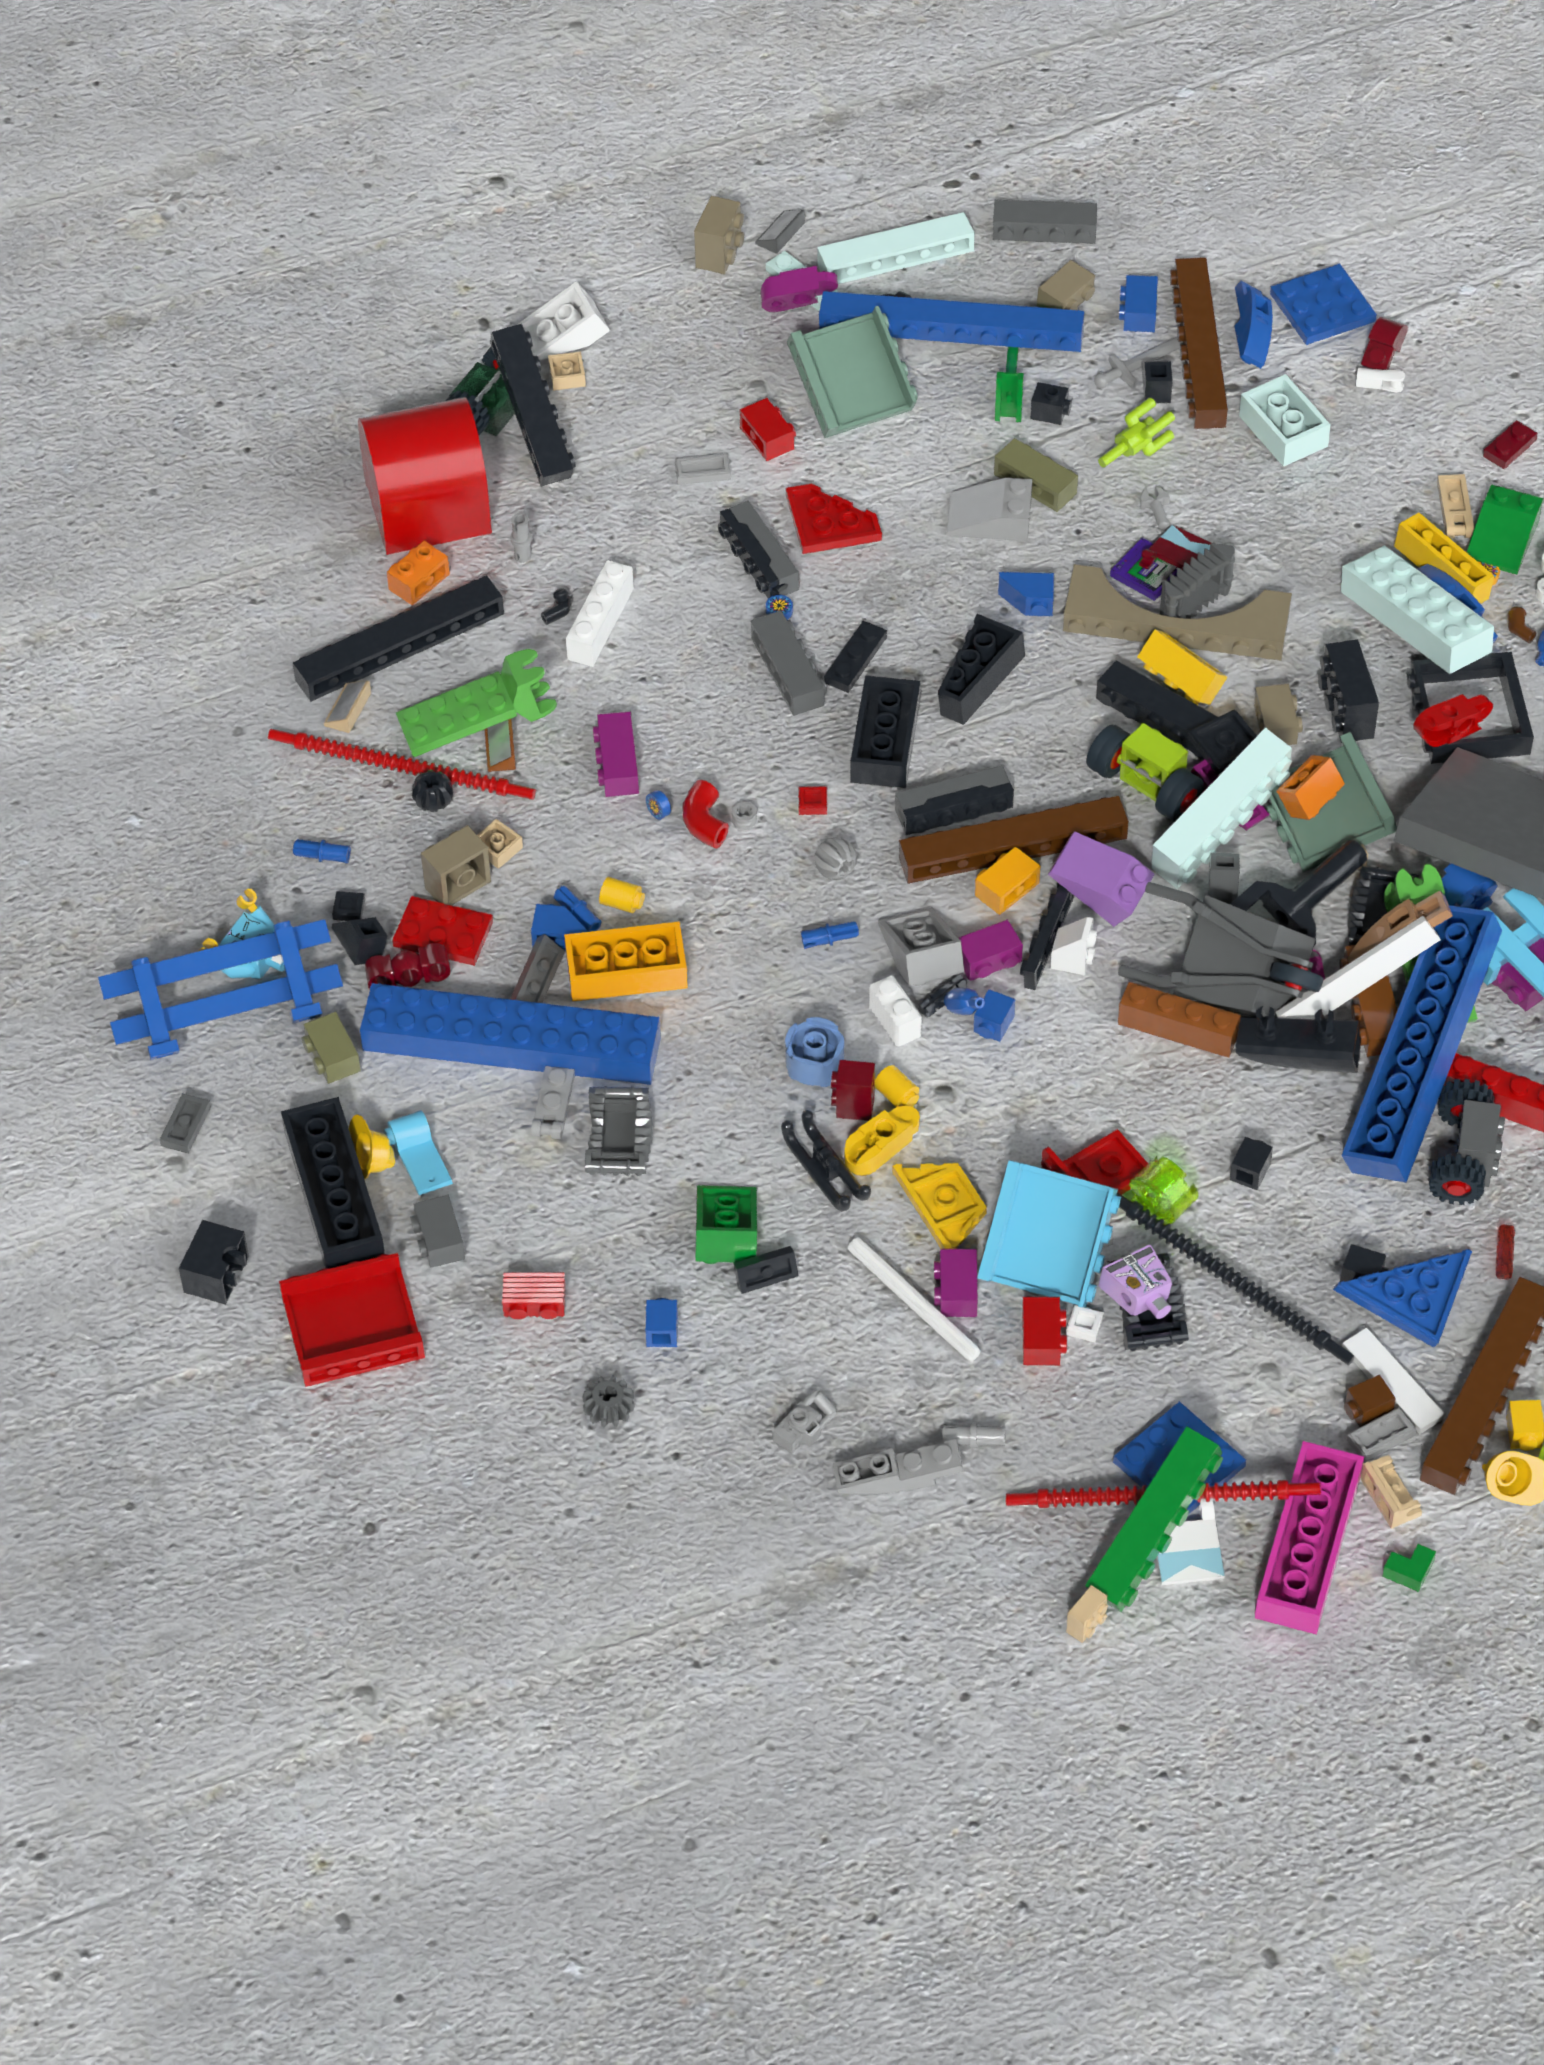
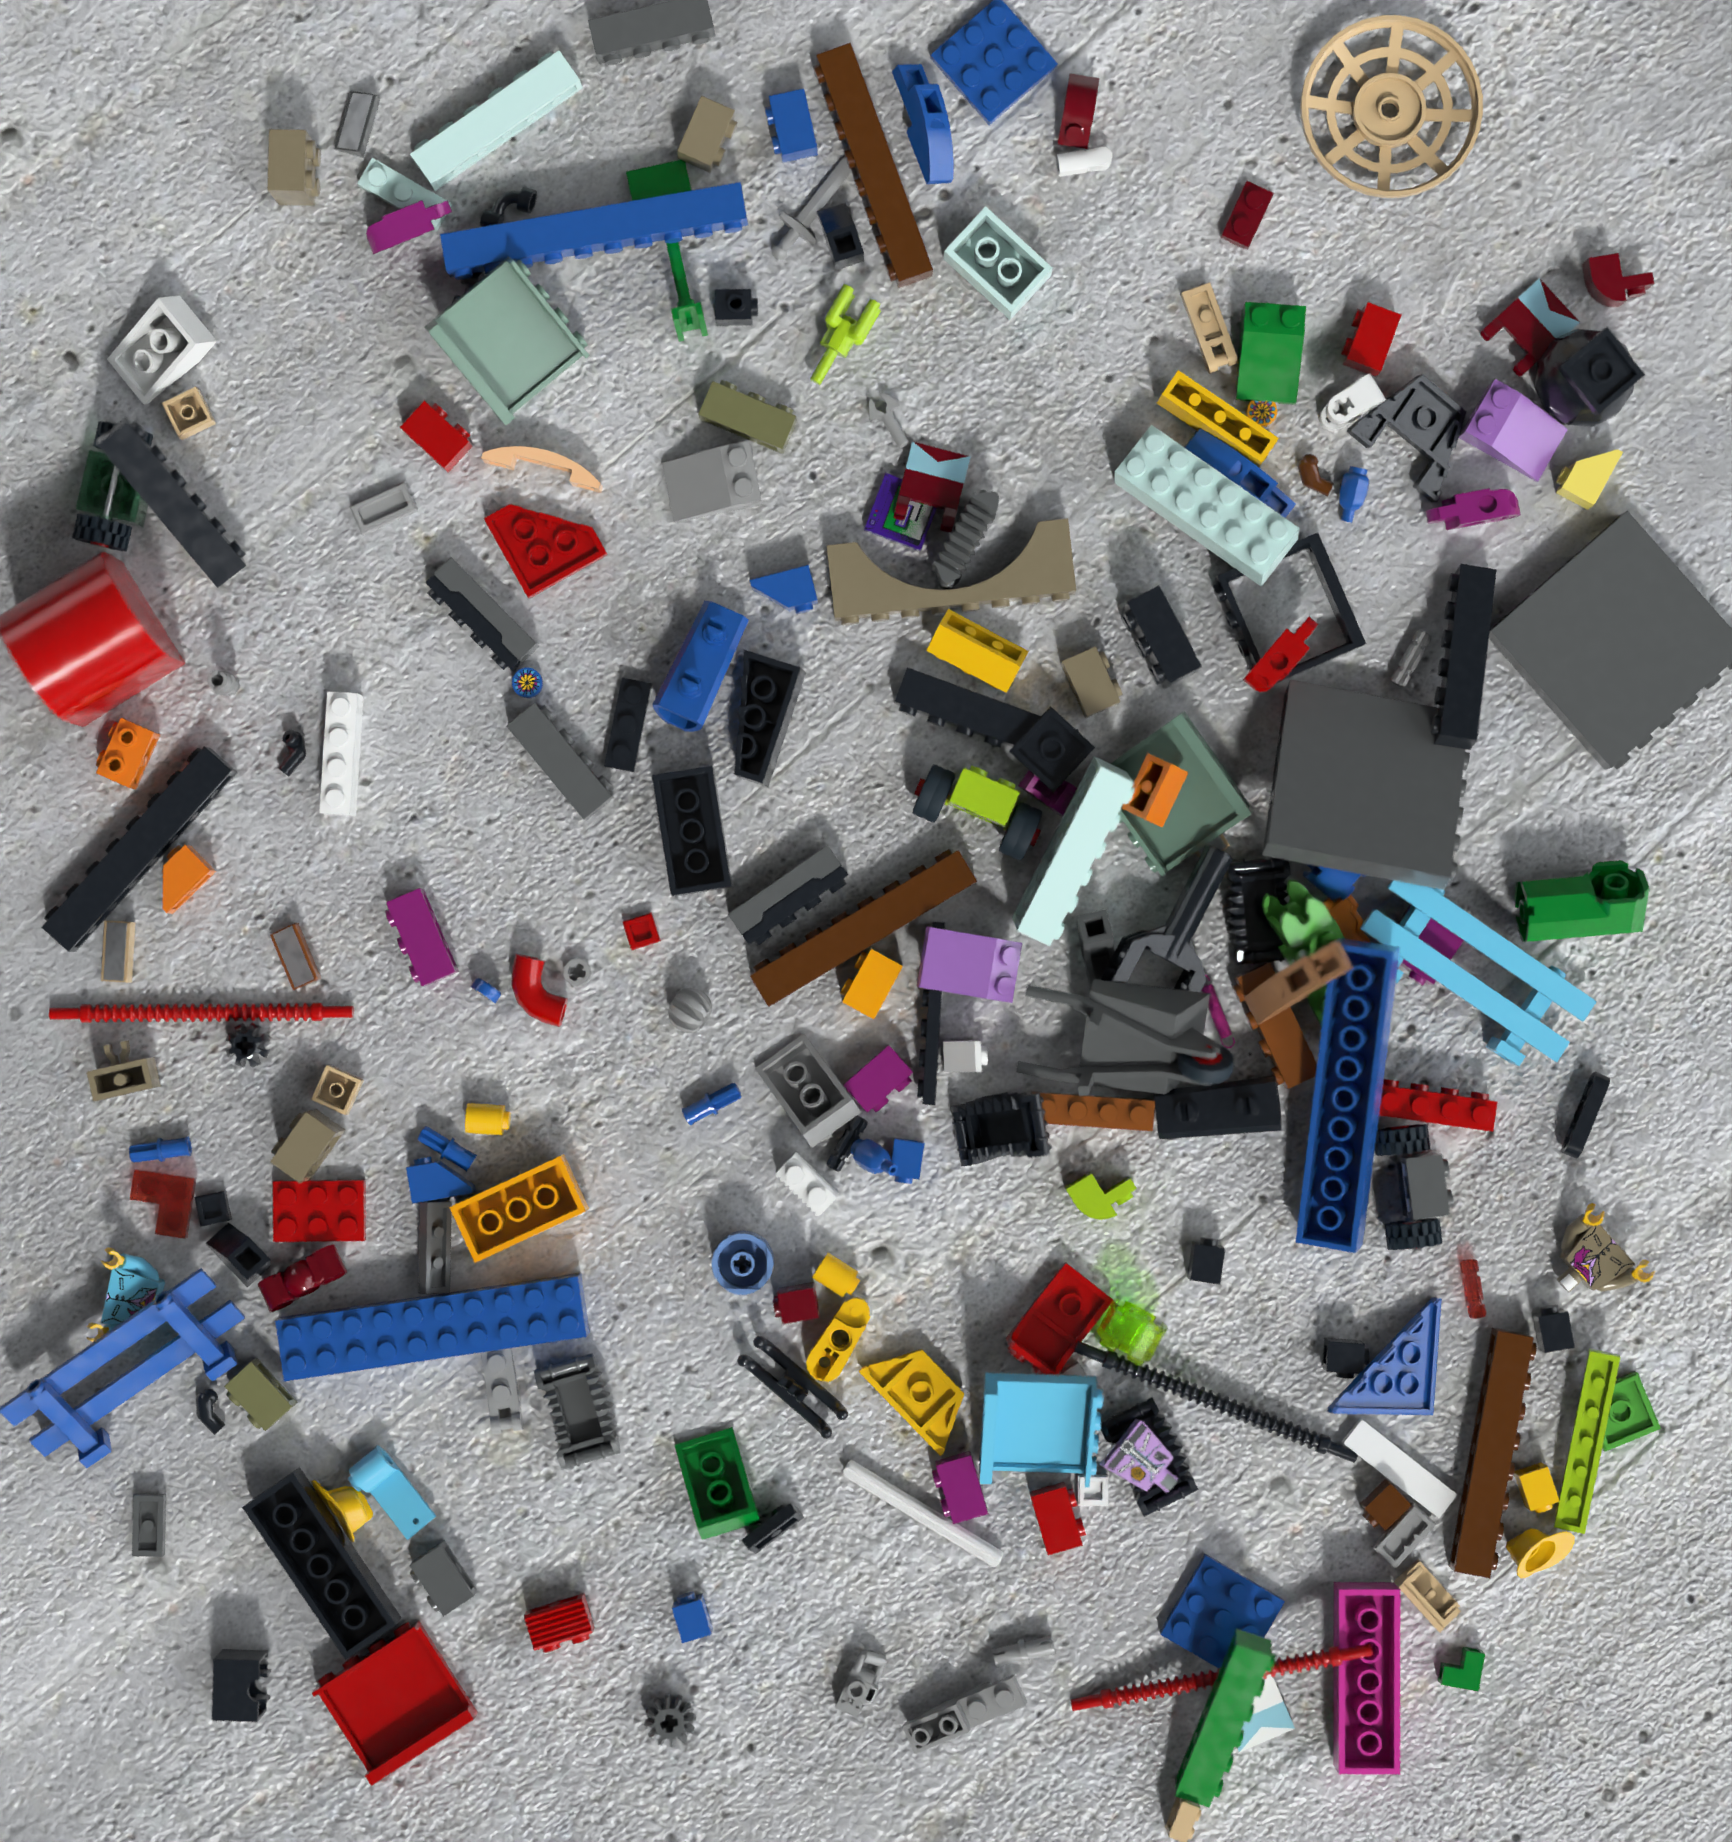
camera: 15 degrees left, 35 degrees up
bright green hinge [396,649,557,758] -> none
white tile [1276,916,1440,1019] -> none
none -> dark tan brick [87,1041,161,1102]
none -> clear red plate [130,1169,197,1239]
none -> orange slope [162,845,217,914]
none -> black arm [196,1388,226,1435]
none -> light nougat slope [481,446,603,493]
none -> blue piece [652,601,749,732]
none -> black piece [951,1092,1052,1166]
none -> lime brick [1064,1172,1137,1220]

